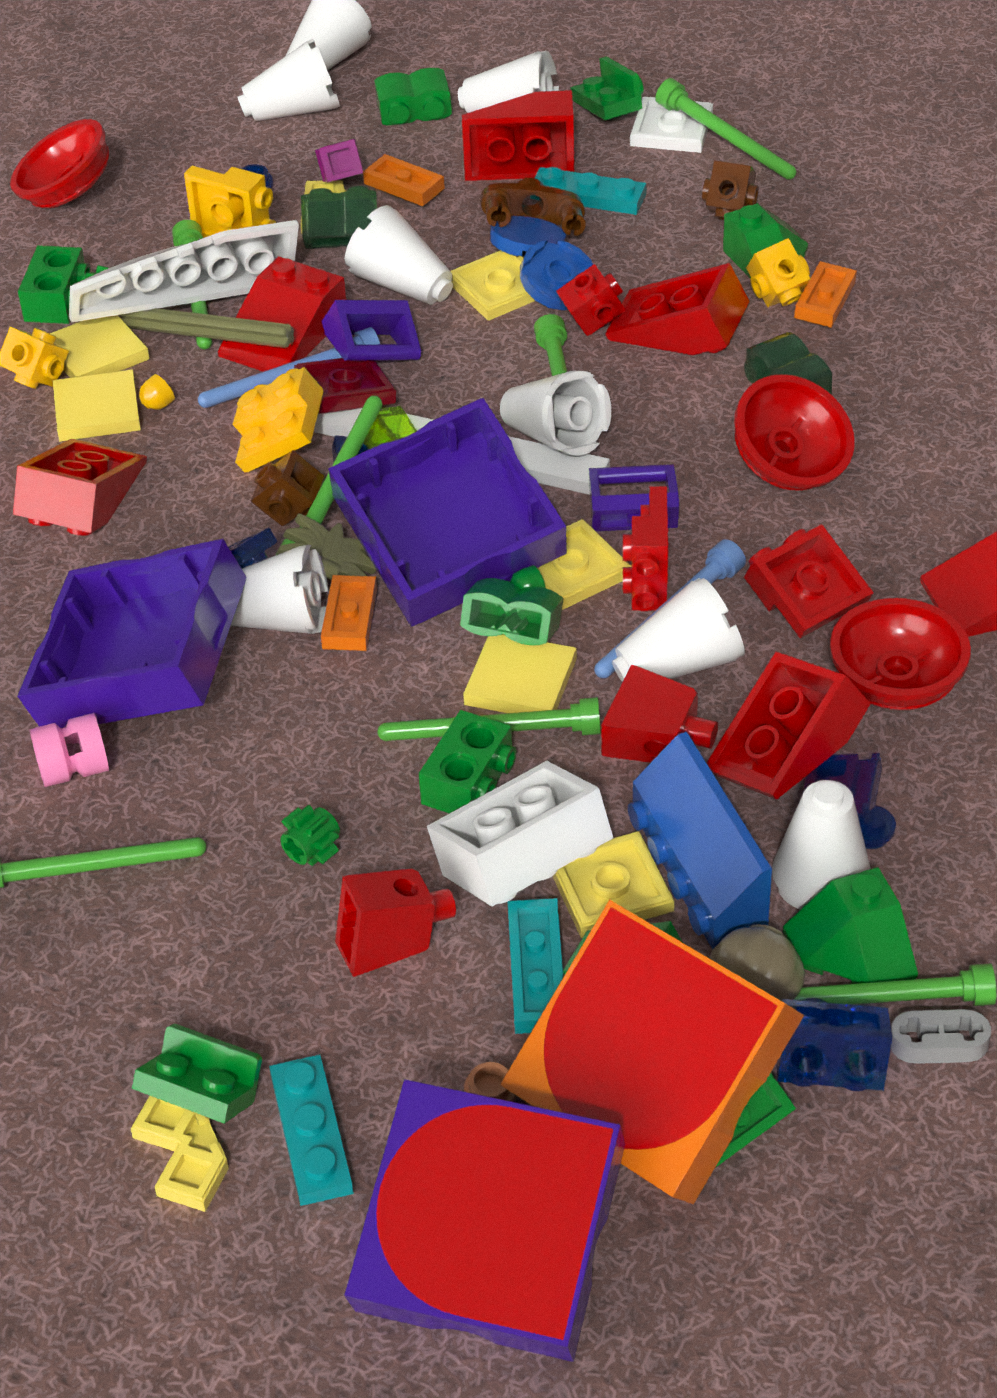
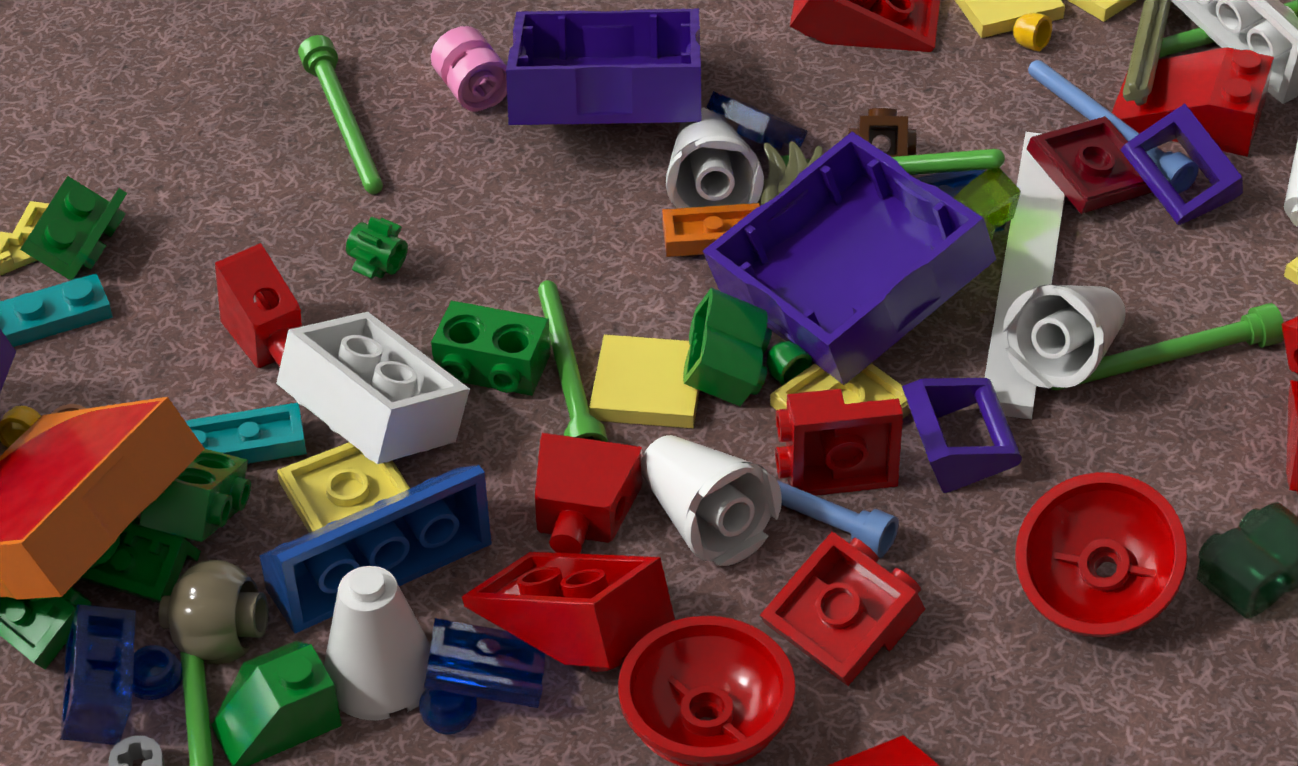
camera: 80 degrees right, 0 degrees up
yellow plate [232,367,324,472] -> none

